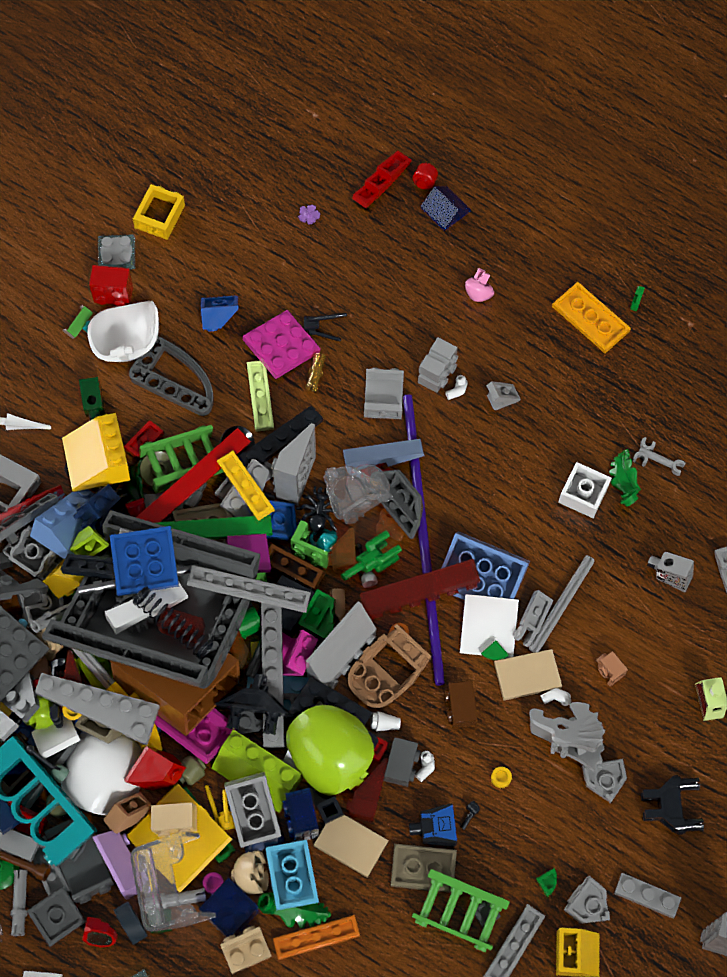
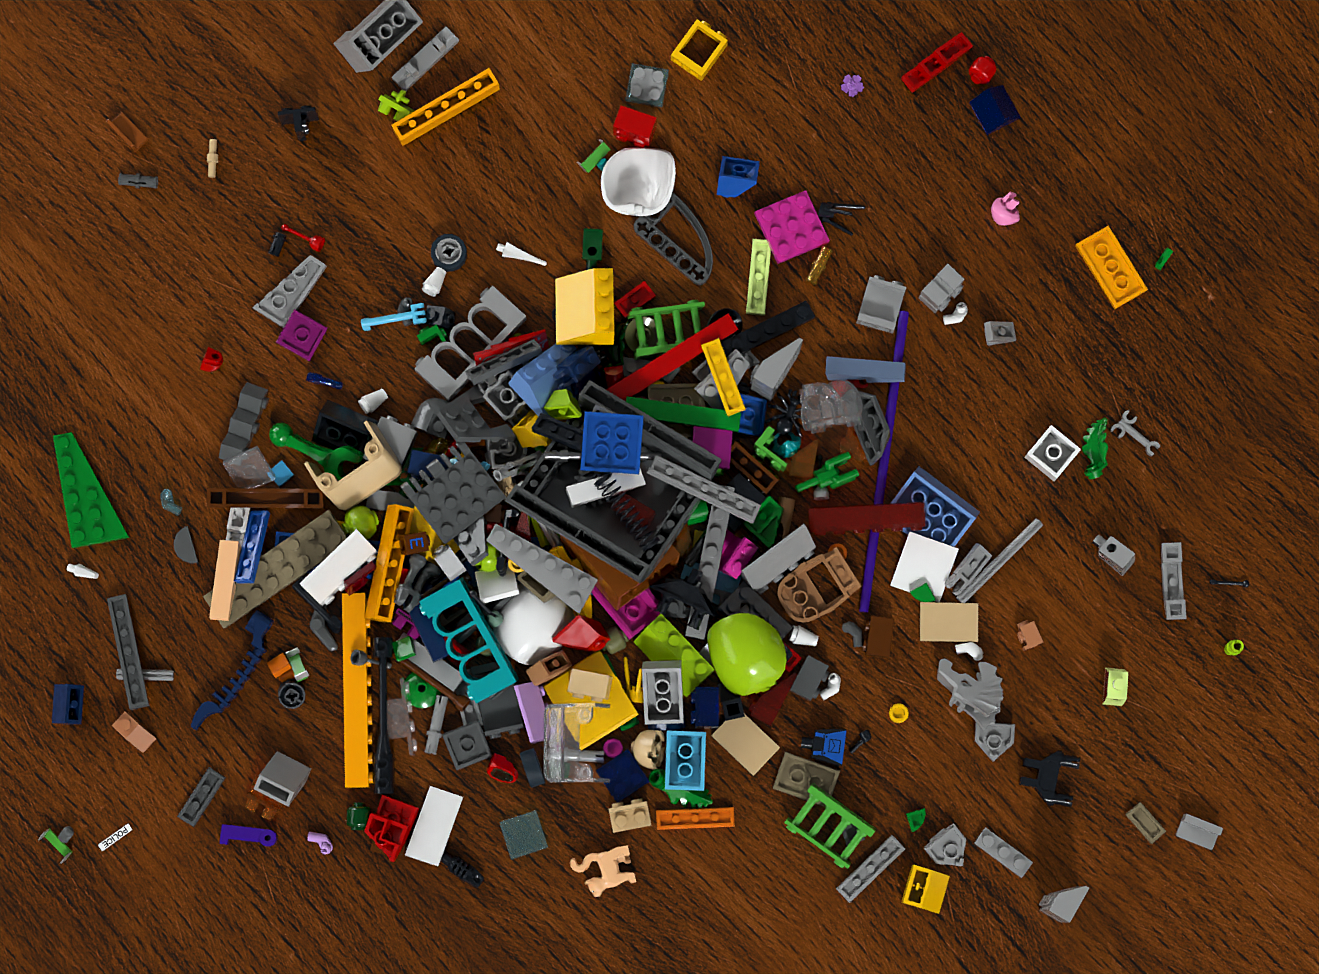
camera: 15 degrees right, 15 degrees up
none -> dark grey arm [842,621,863,647]

